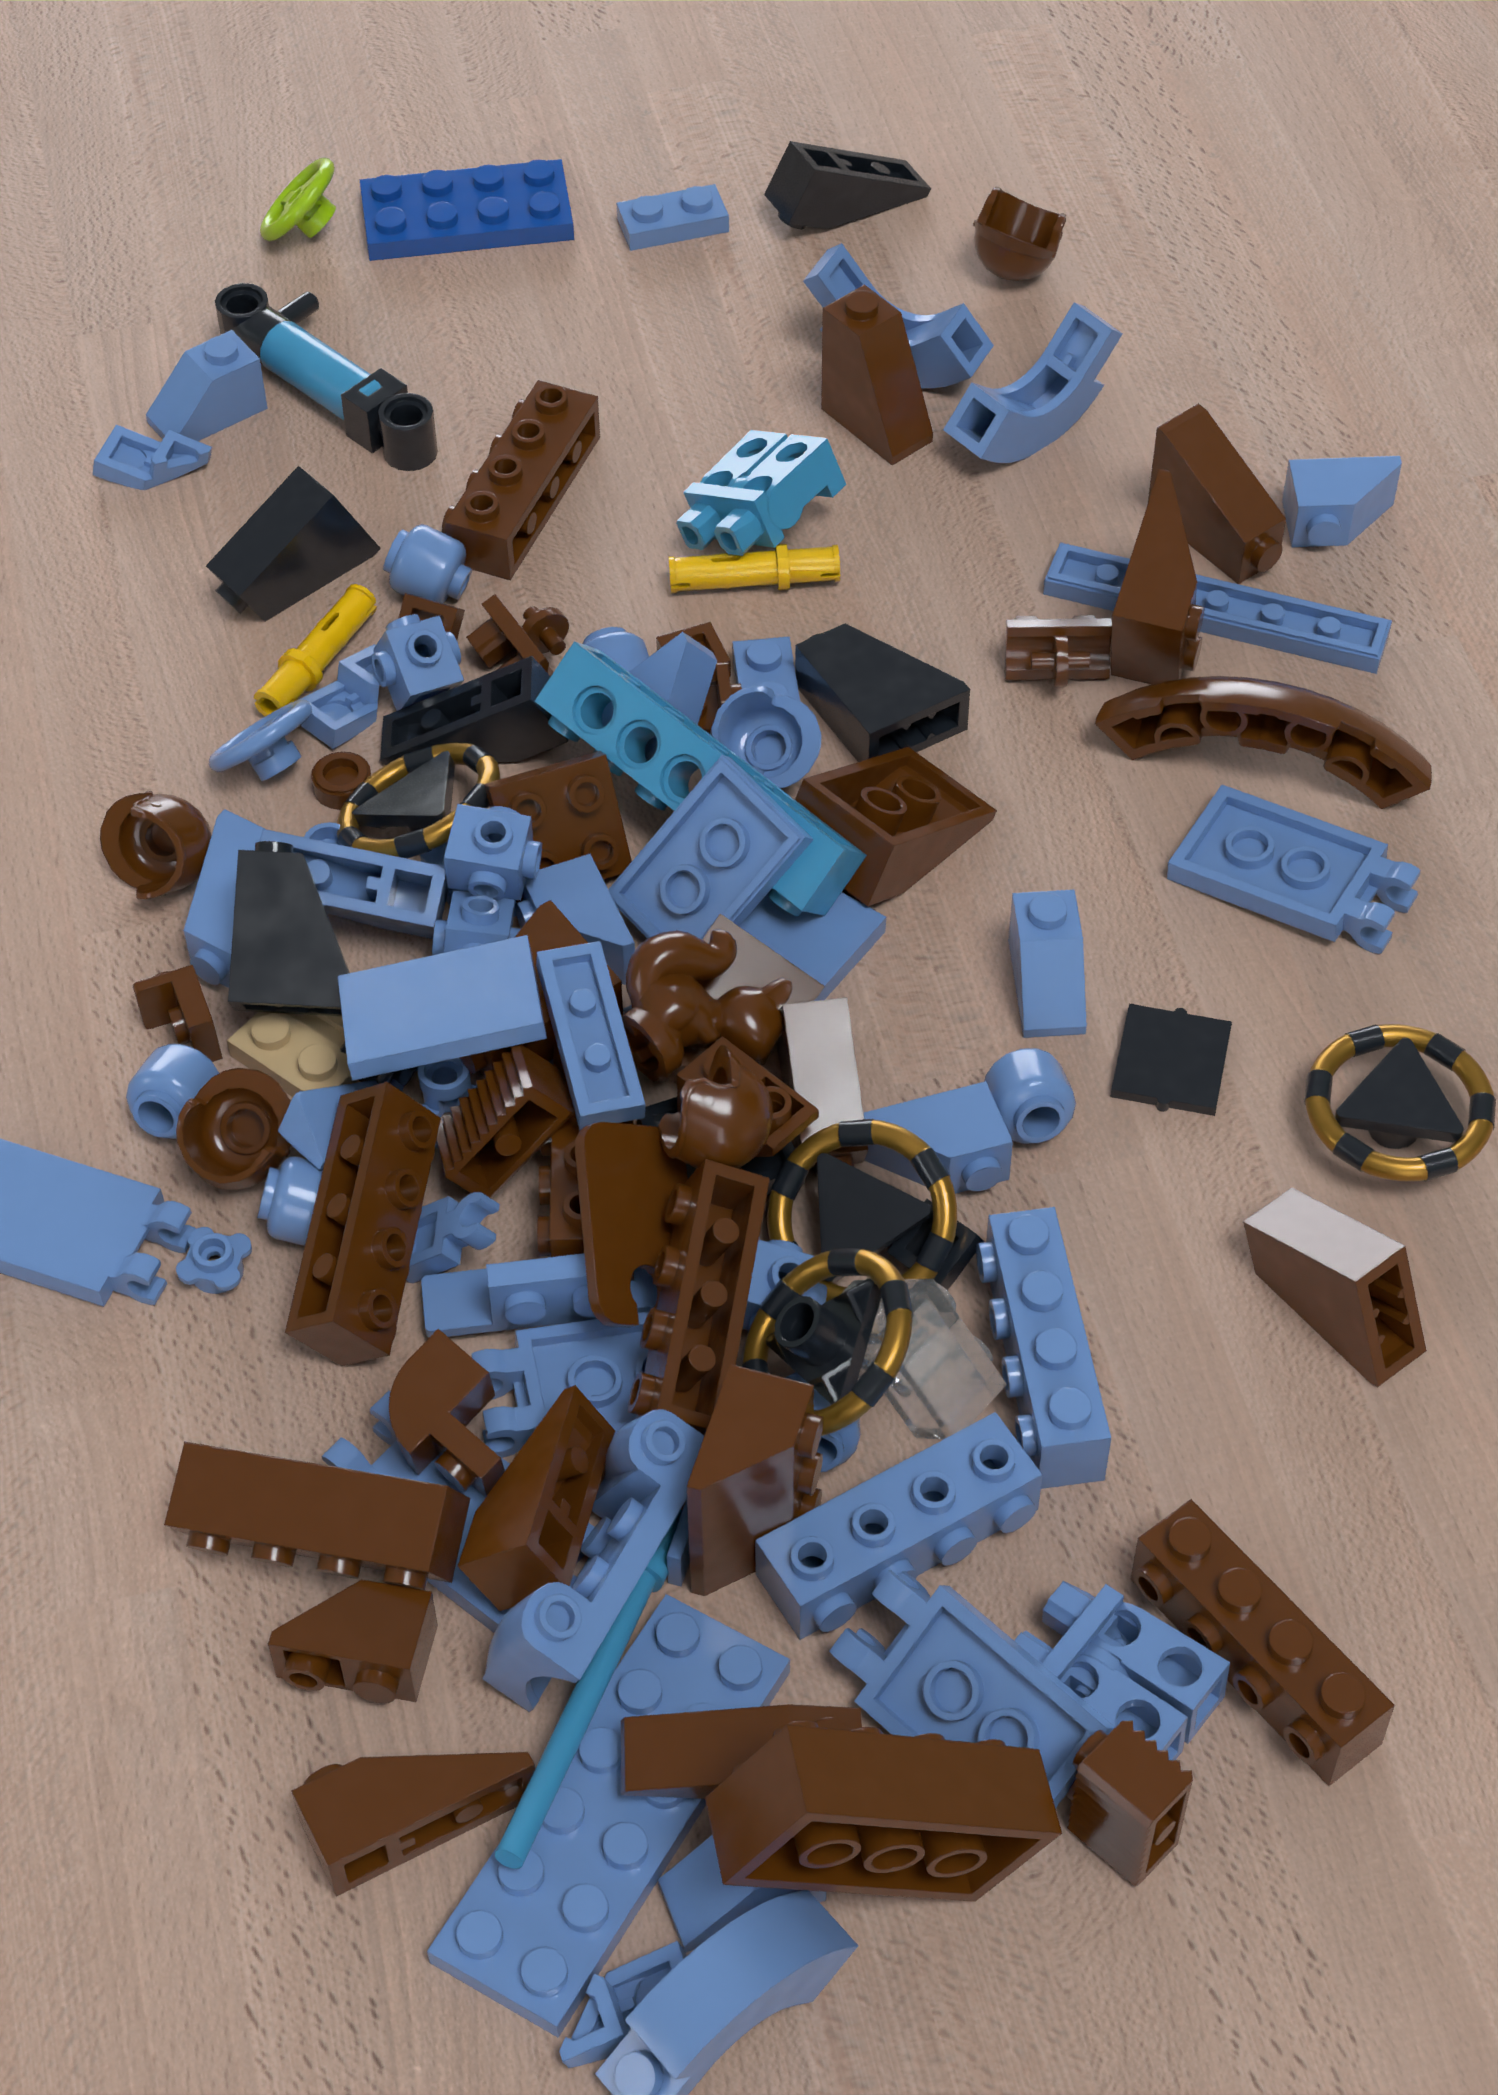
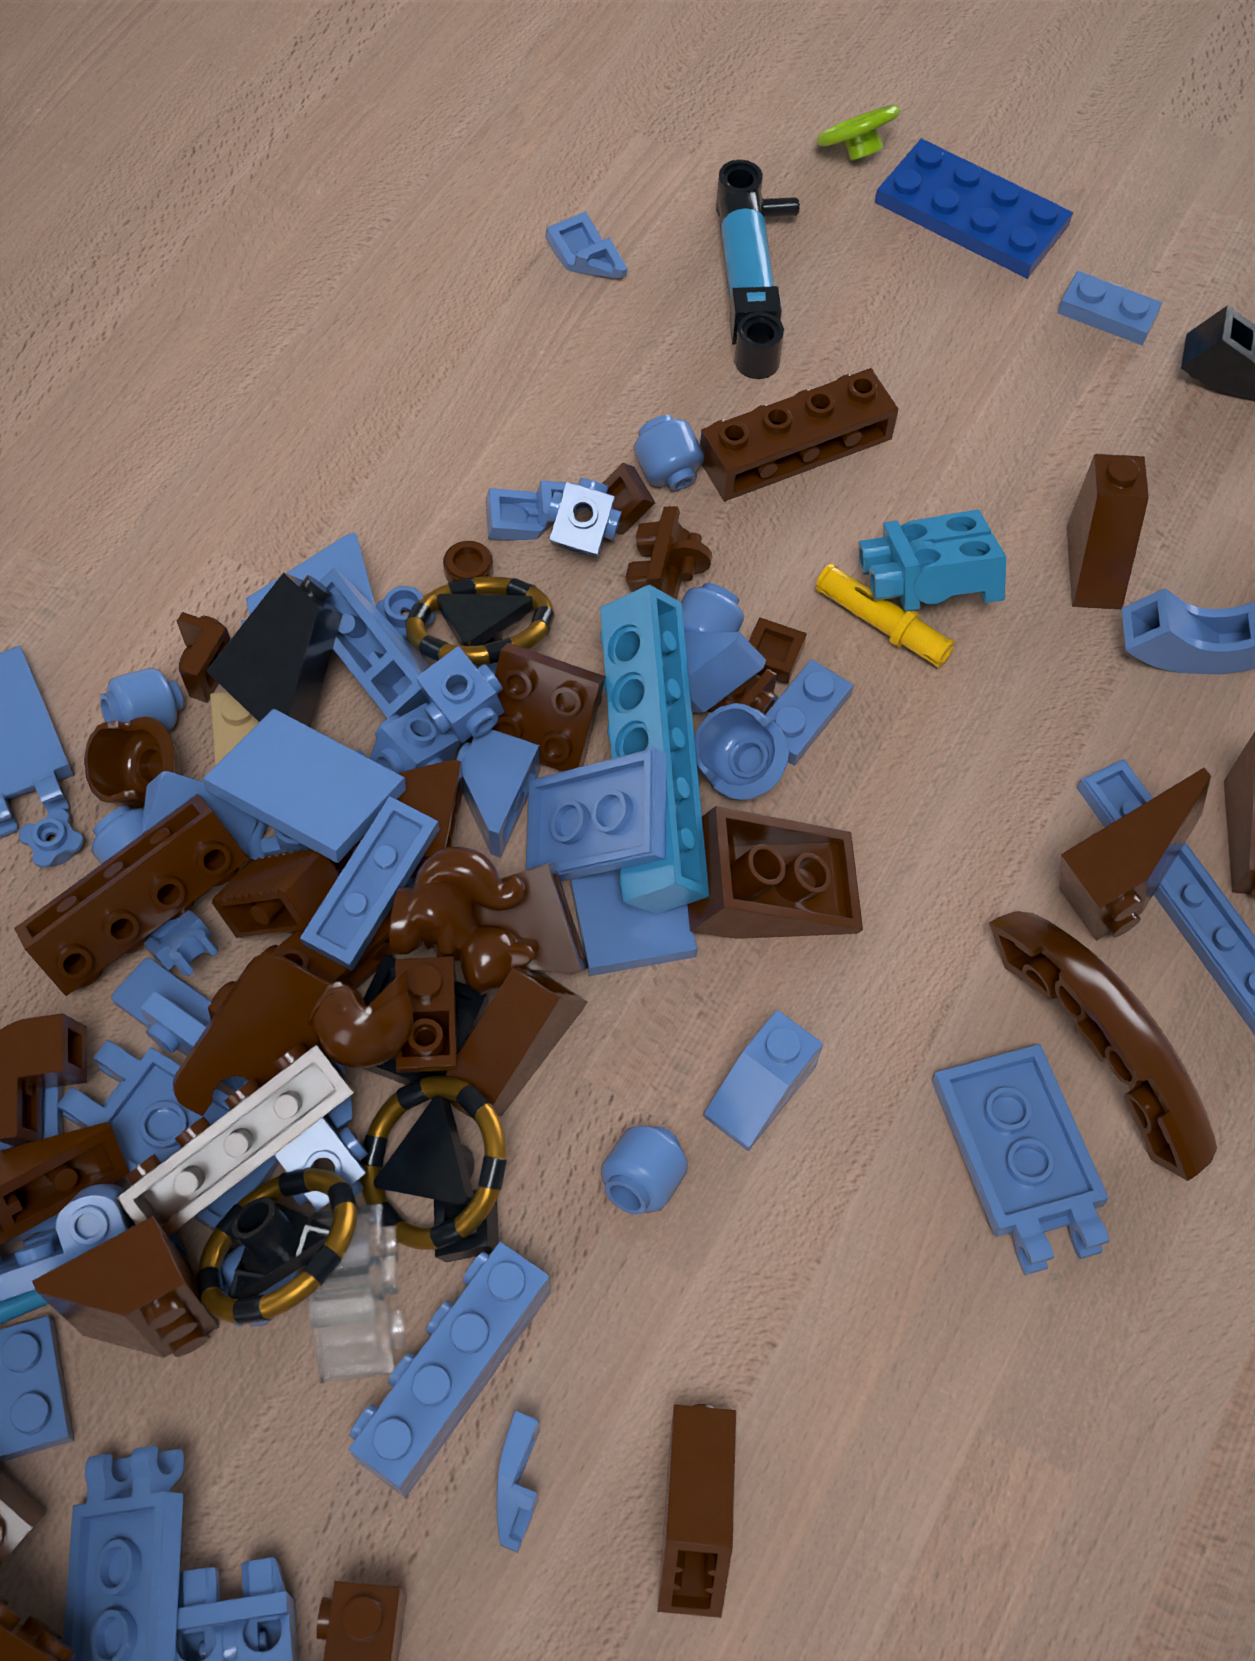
camera: 40 degrees right, 10 degrees up
reddish brown helmet [100,791,212,899] -> none
medium blue slope [146,330,268,441] -> none
black slope [206,465,381,622] -> none
medium blue piece [209,700,312,781] -> none
yellow pin [254,584,377,717] -> none
black slope [380,656,569,765] -> none
medium blue brick [755,1412,1042,1640] -> none
black slope [795,623,970,762] -> none
medium blue arch [803,243,994,388] -> none
medium blue slope [864,1081,1013,1194] -> none
reddish brown hips [1004,615,1112,687] -> none
black piece [1110,1003,1232,1116] -> none
piece [1304,1024,1496,1181] -> none
none -> medium blue slope [497,1410,540,1553]

